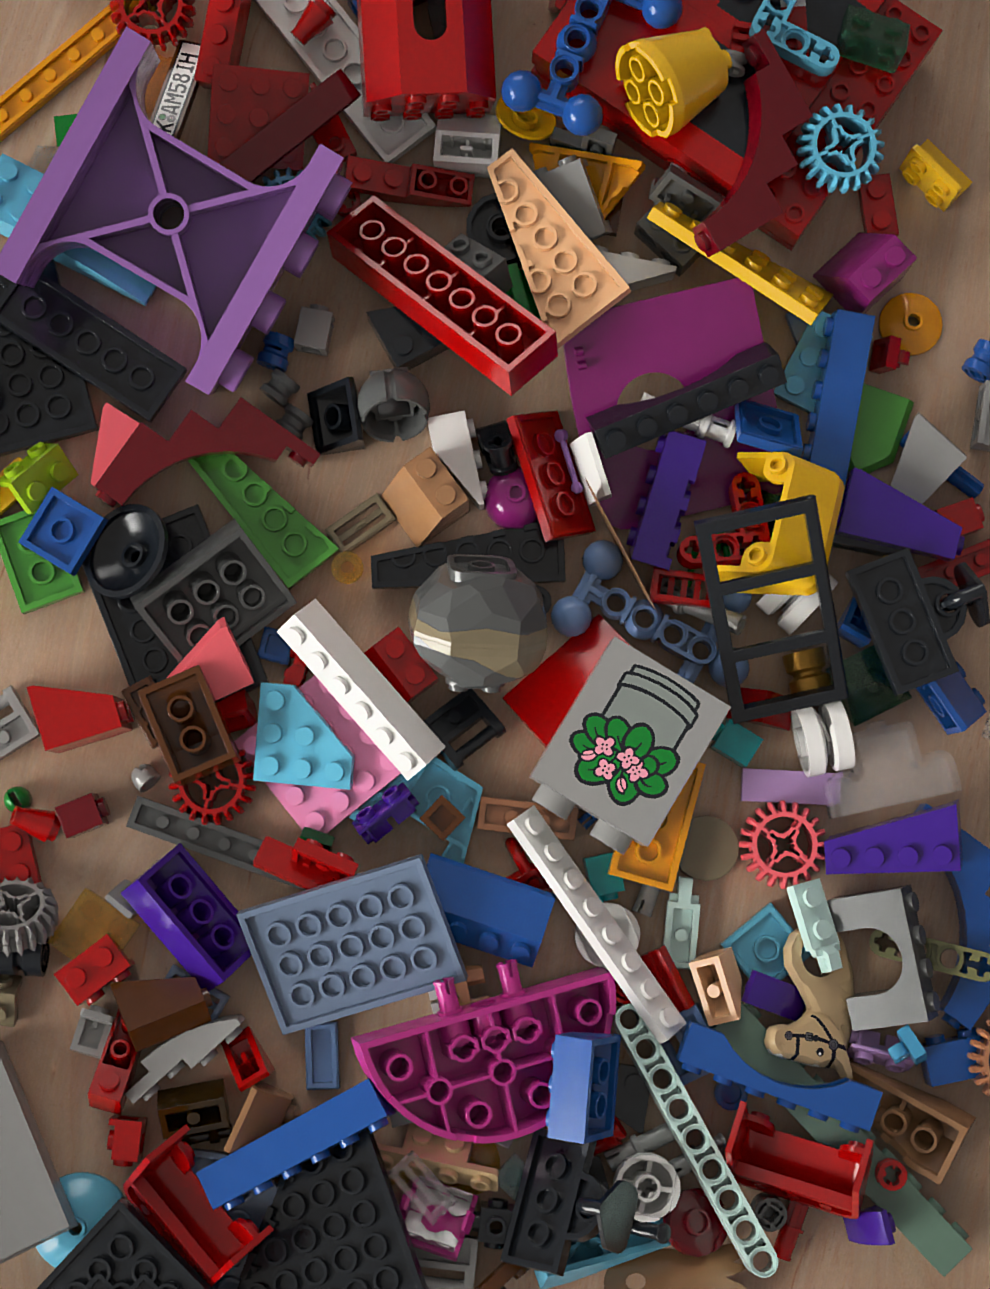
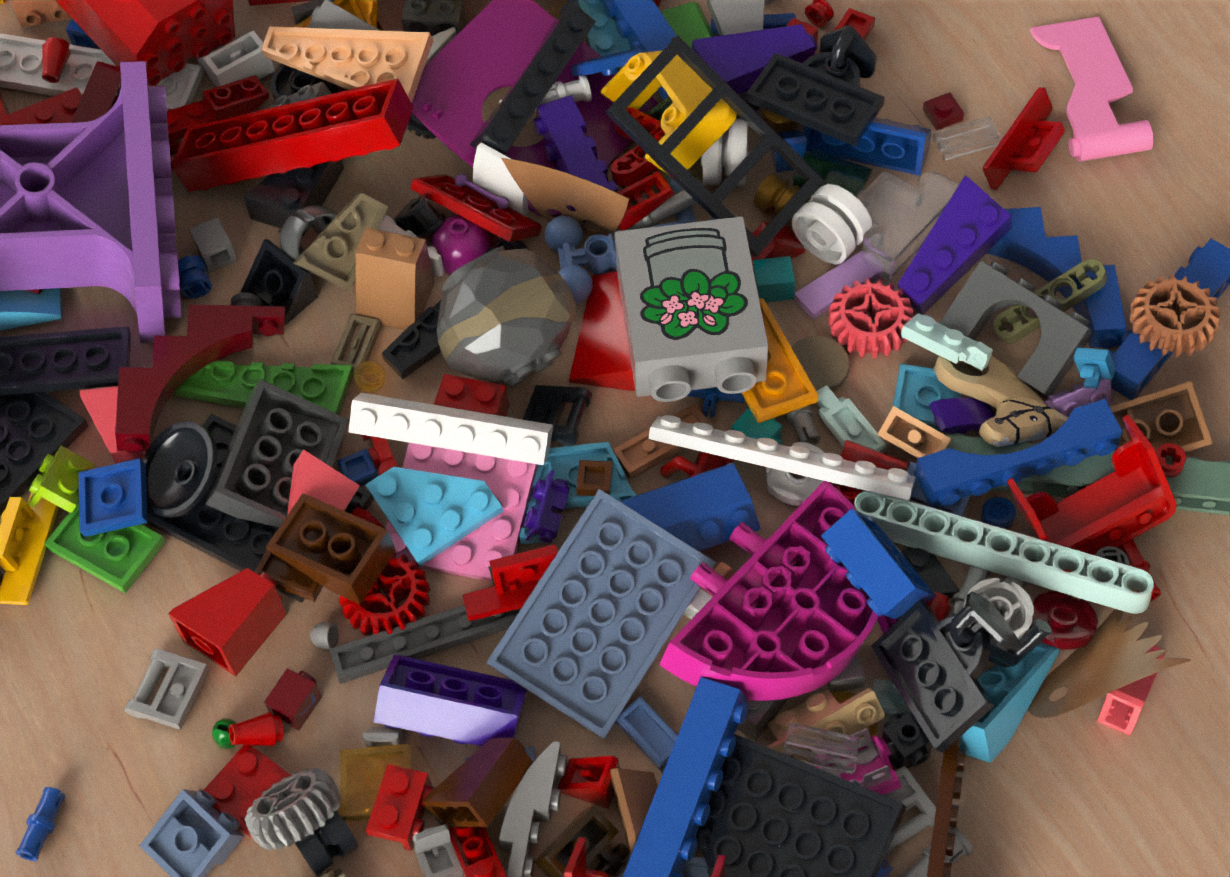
camera: 30 degrees left, 25 degrees down
dark grey wheel [259,368,300,408] -> none
yellow dish [495,97,556,140] -> none
dark purple slope [843,1205,896,1246] -> none
none -> dark tan wing [293,192,389,291]

